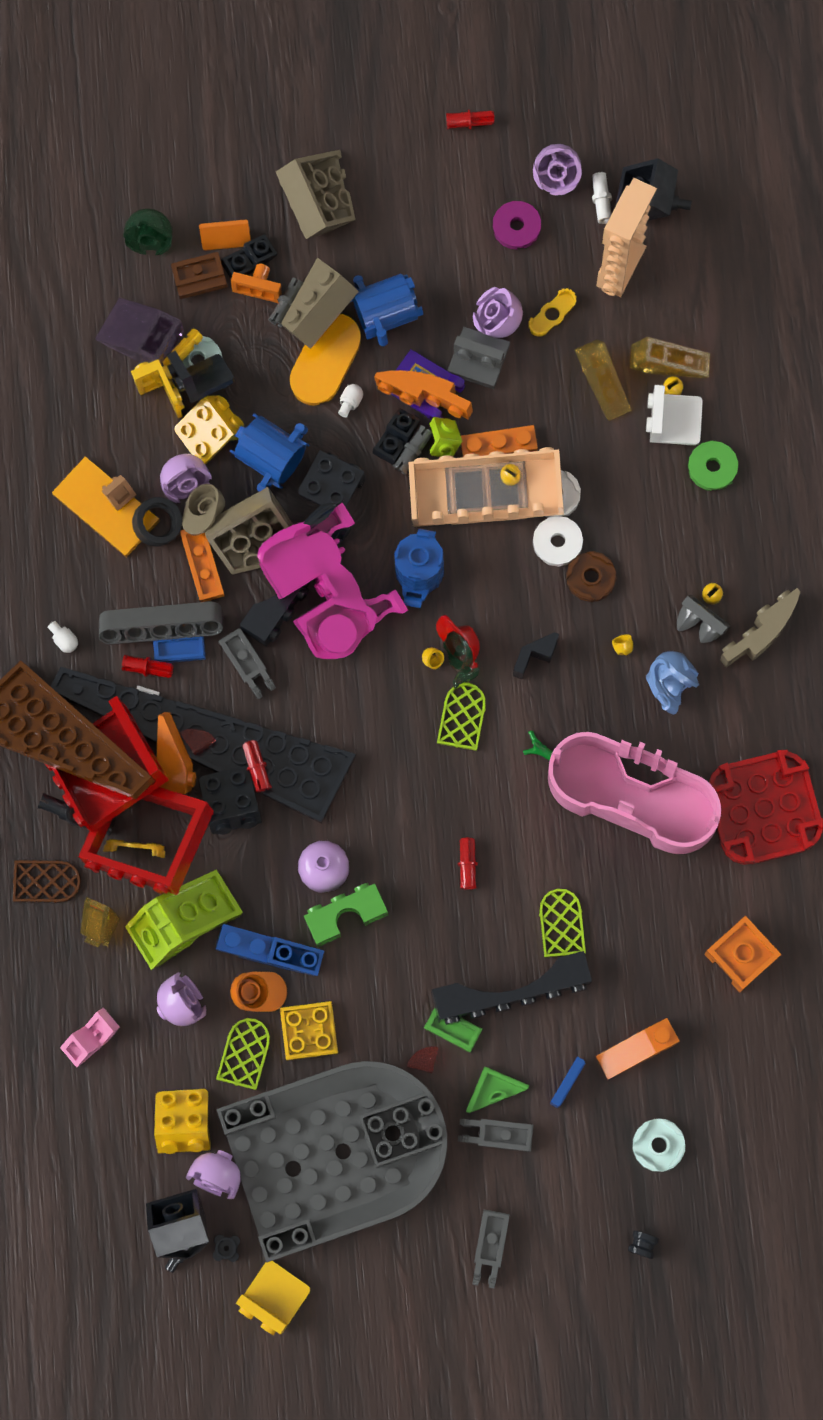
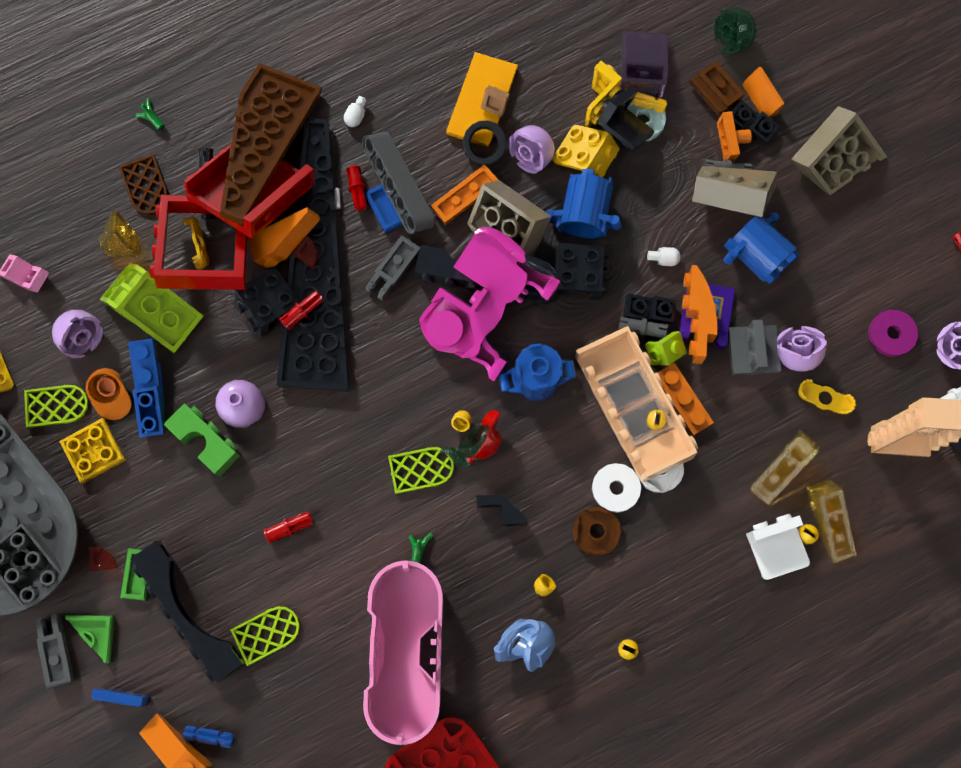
camera: 65 degrees right, 0 degrees up
dark tan cap [182,484,225,535] -> none
light orange tile [290,314,361,406] -> none
dark grey tile [677,595,731,643] -> none
bright green tile [688,441,738,491] -> none
dark tan slope [720,588,800,668] -> none
none -> blue axle [183,725,234,748]

